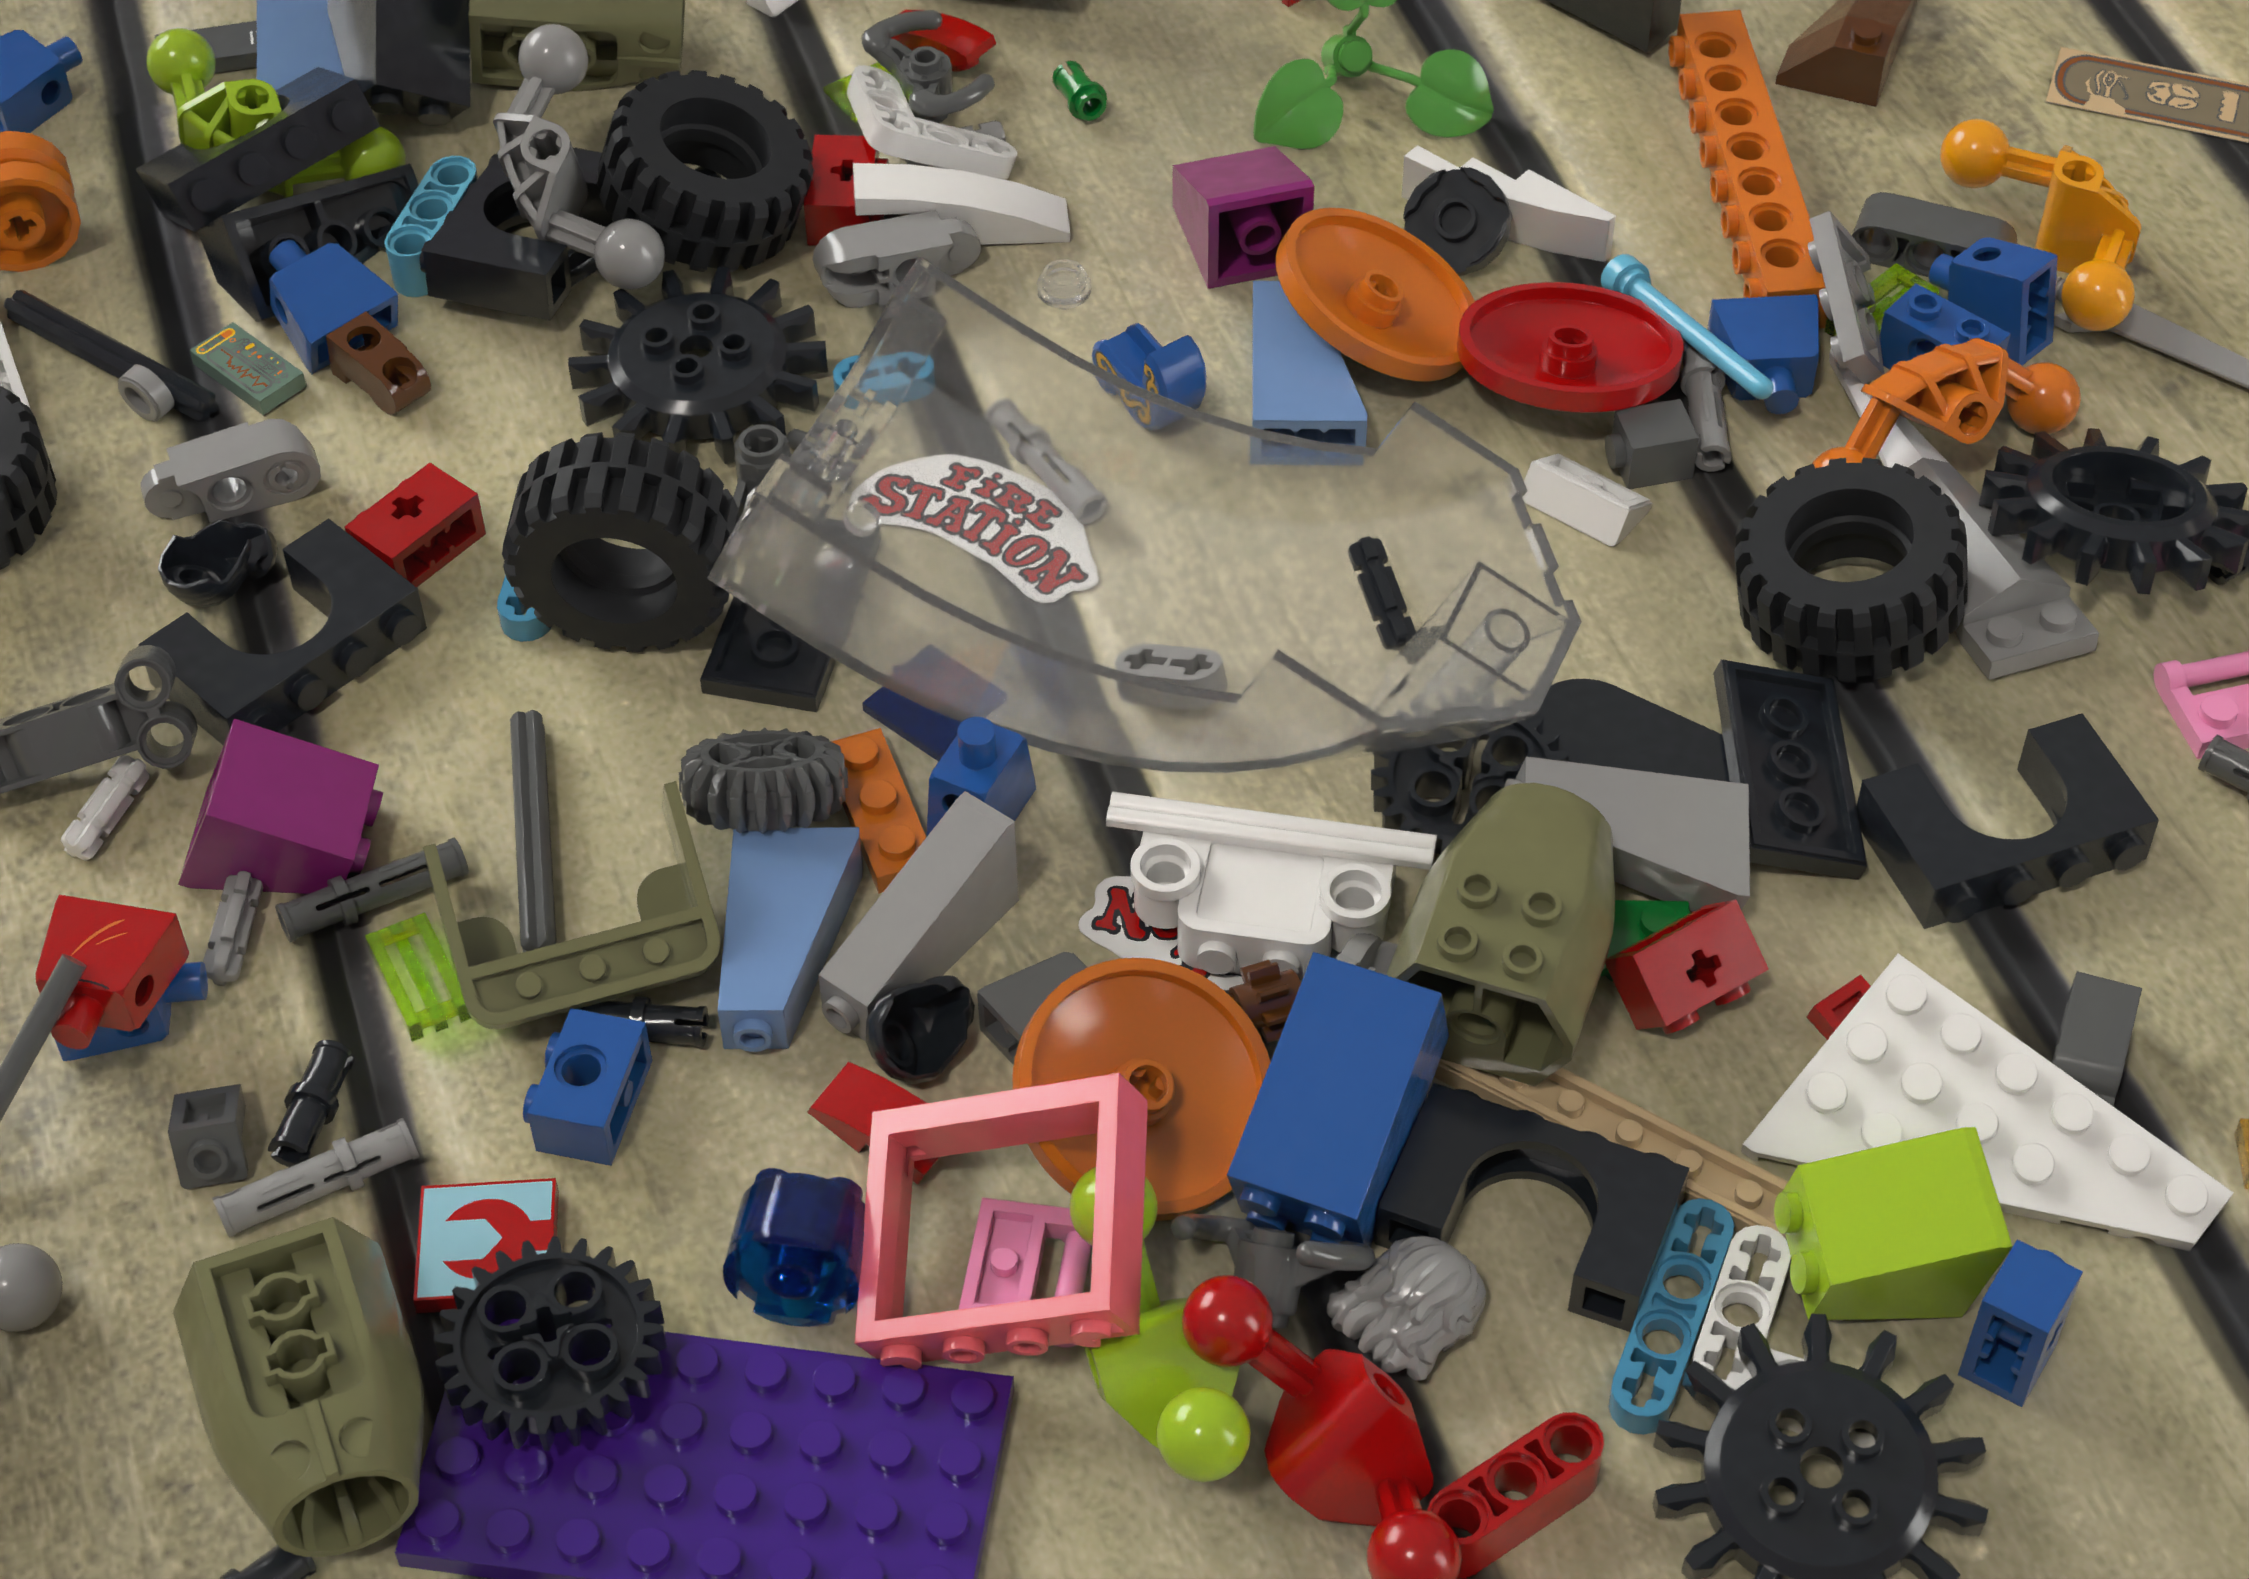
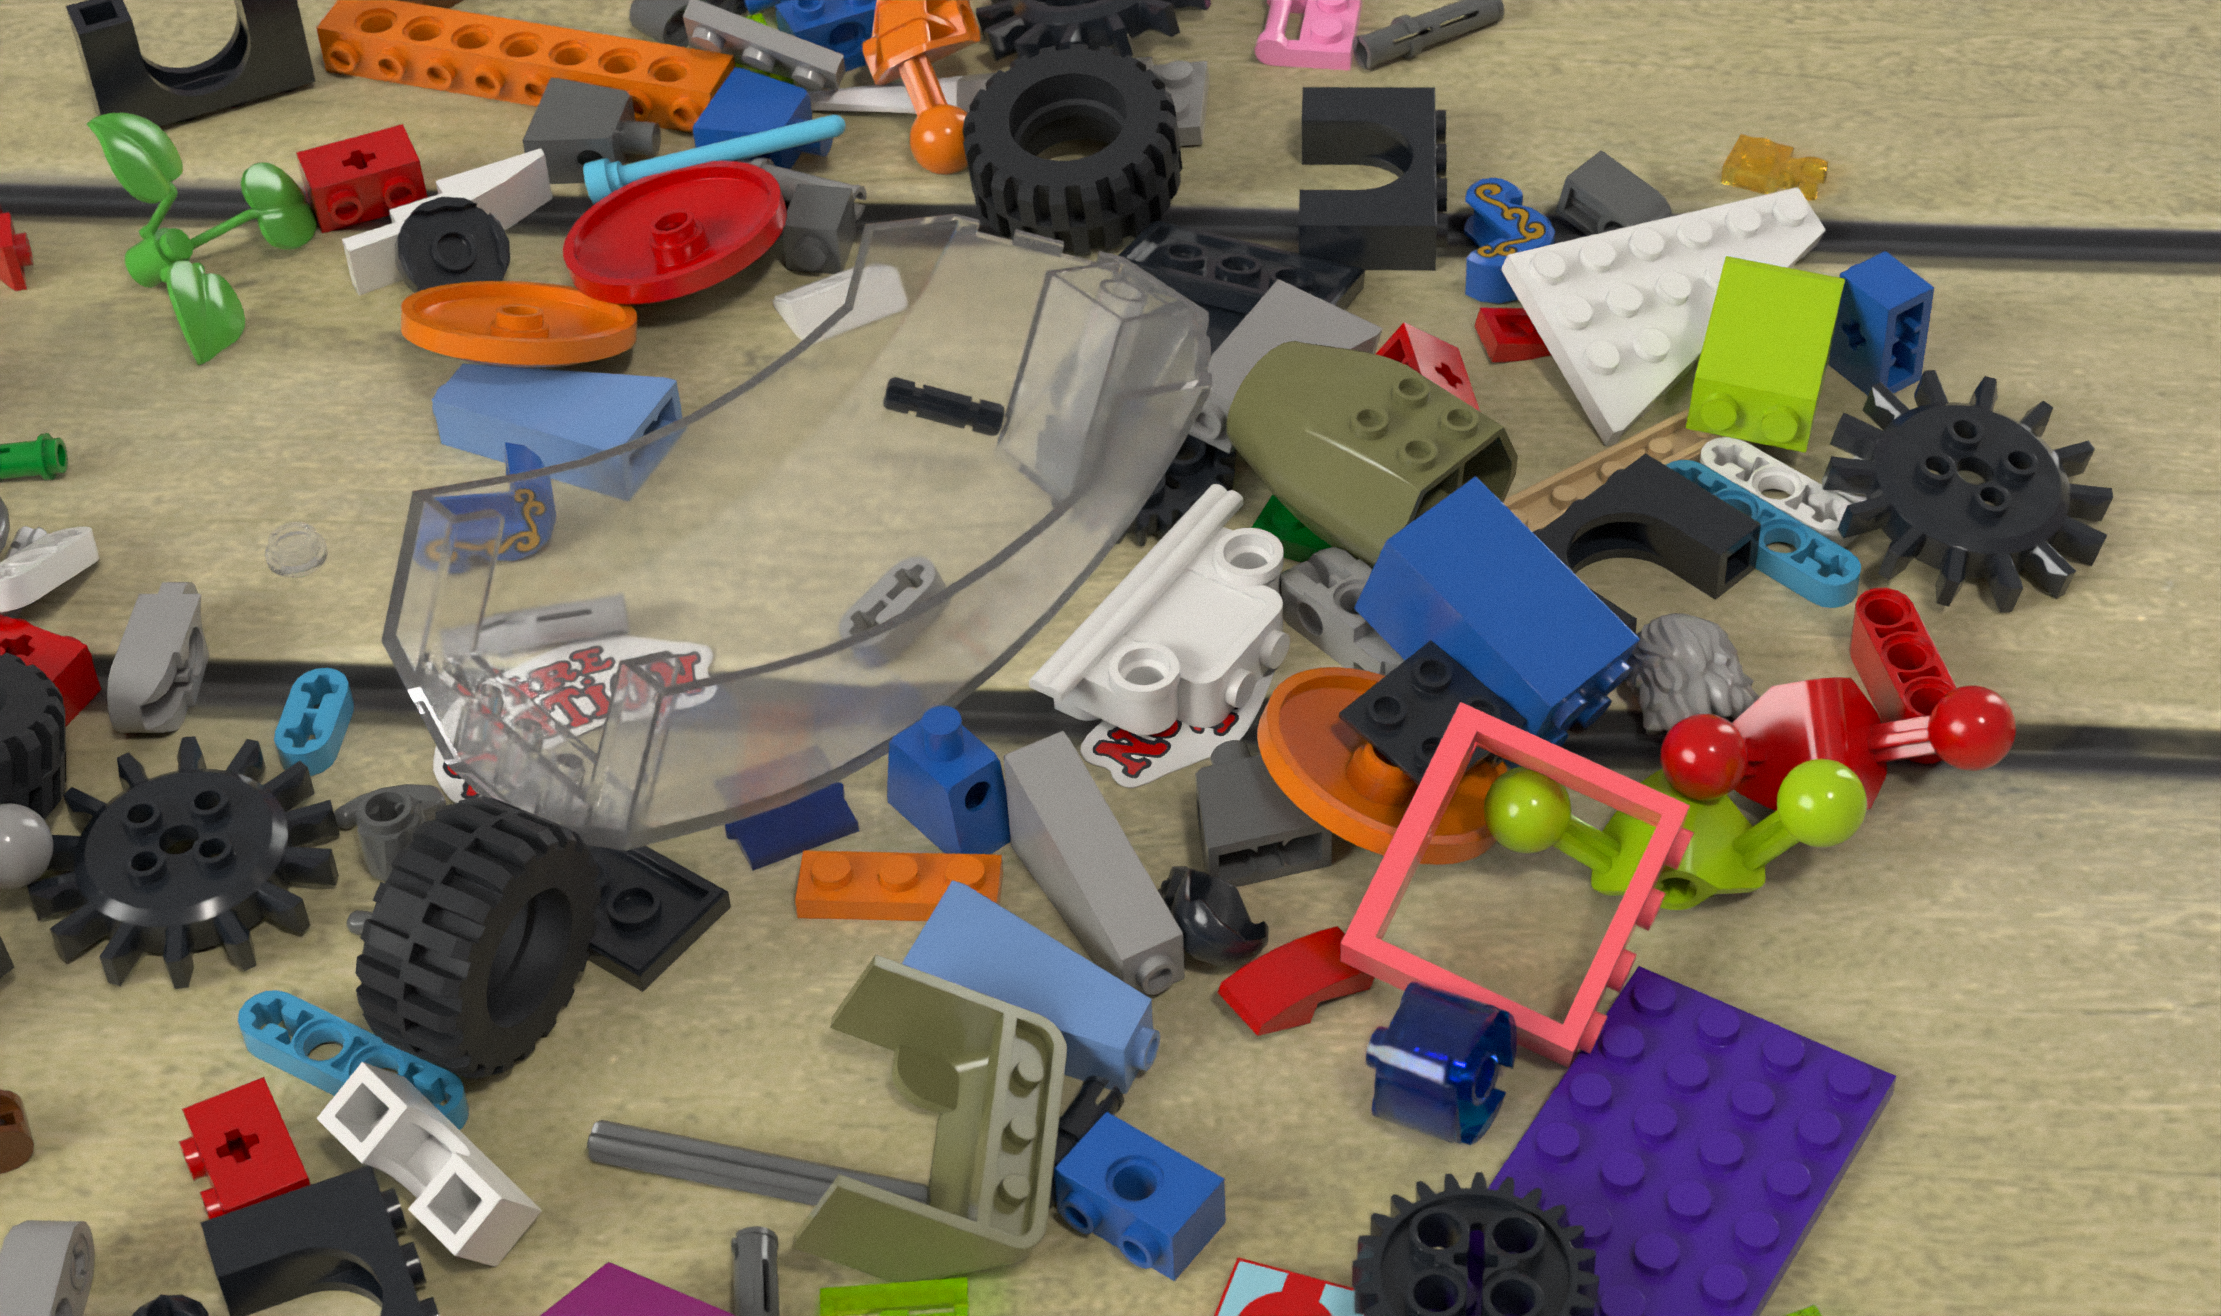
camera: 65 degrees left, 5 degrees down
dark grey gear [679,728,848,834] -> none
white slope [853,163,1070,245] -> none
bright pink plate [958,1197,1093,1347] -> none
dark grey piece [1171,1214,1375,1328] -> none
magenta slope [1172,146,1314,289] -> none
reddish brown gear [1229,960,1301,1044] -> none
none -> red brick [296,124,428,234]
none -> white arch [317,1062,542,1267]
none -> dark grey torso [523,78,661,184]
none -> black hinge [1338,640,1527,785]
none -> blue animal [1464,177,1555,304]

